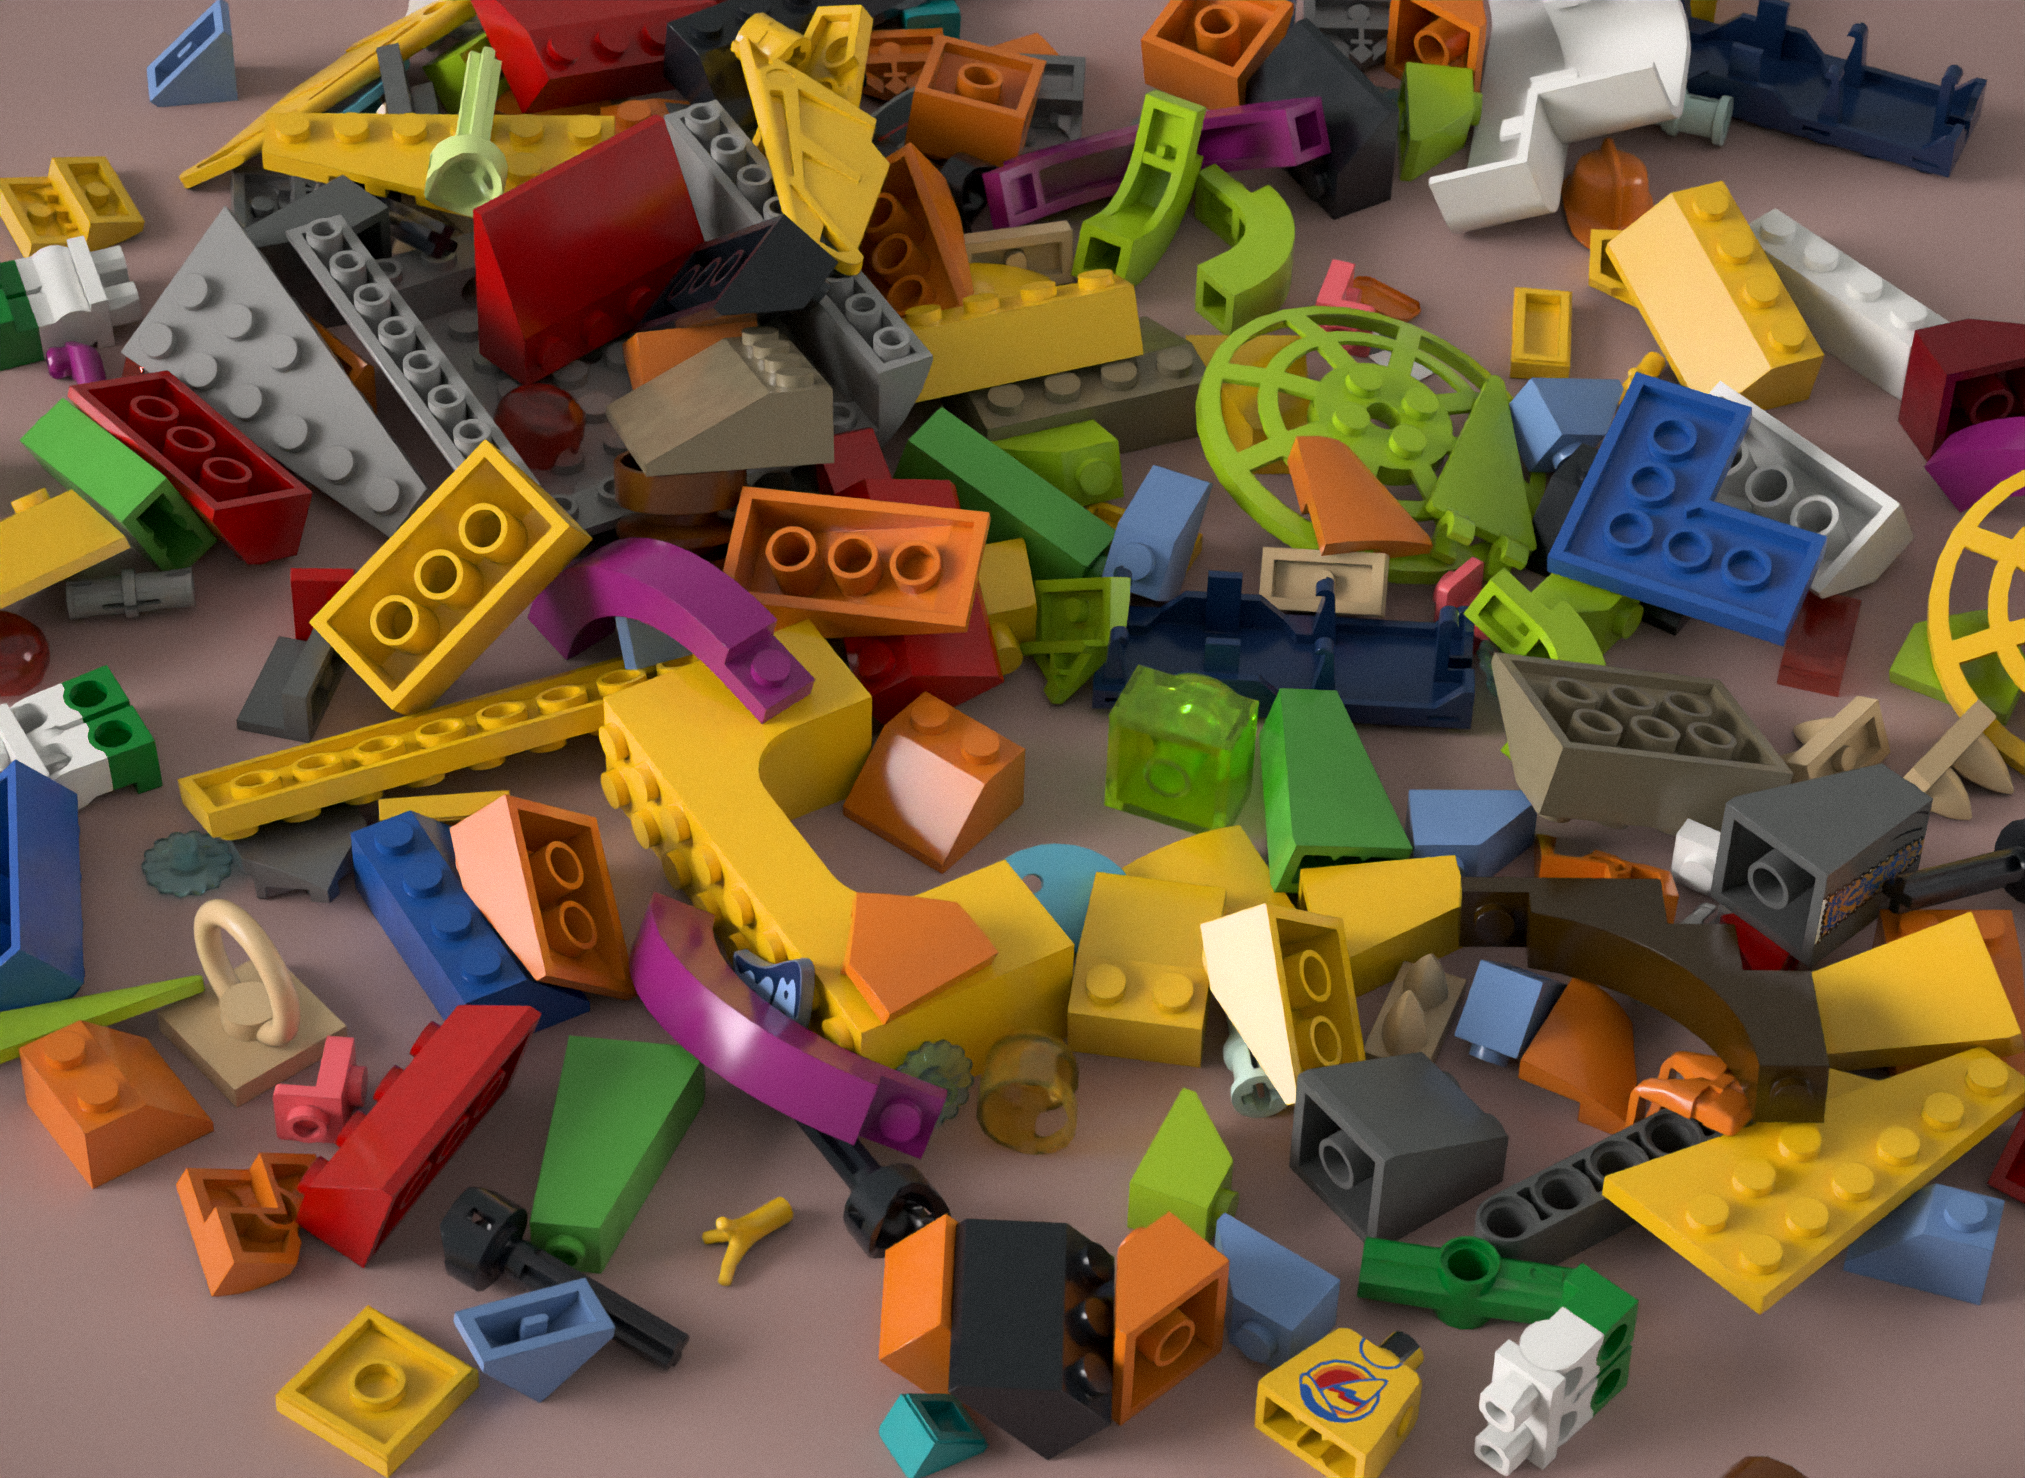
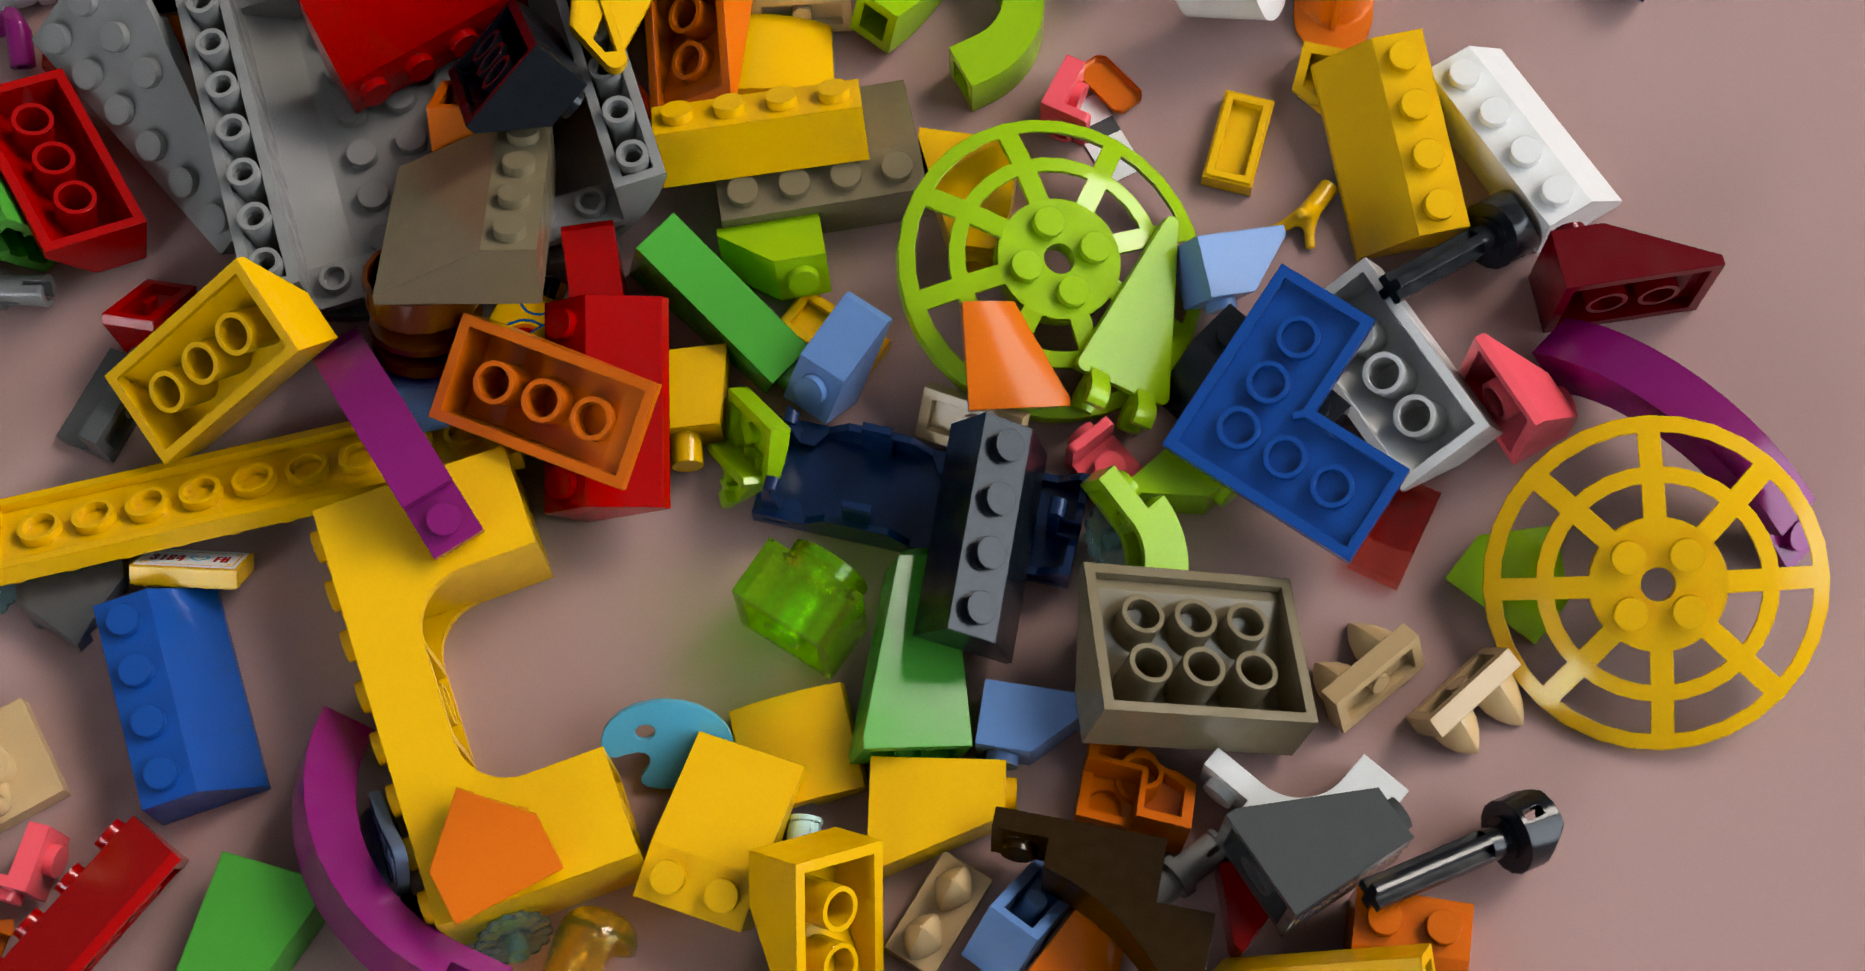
camera: 15 degrees right, 25 degrees up
orange slope [449,794,637,1001] -> none
clear red hair [493,383,587,470] -> none
orange slope [843,691,1026,874] -> none
none -> black slope [913,412,1048,664]
none -> black piece [1378,190,1540,304]
none -> coral slope [1459,333,1579,465]

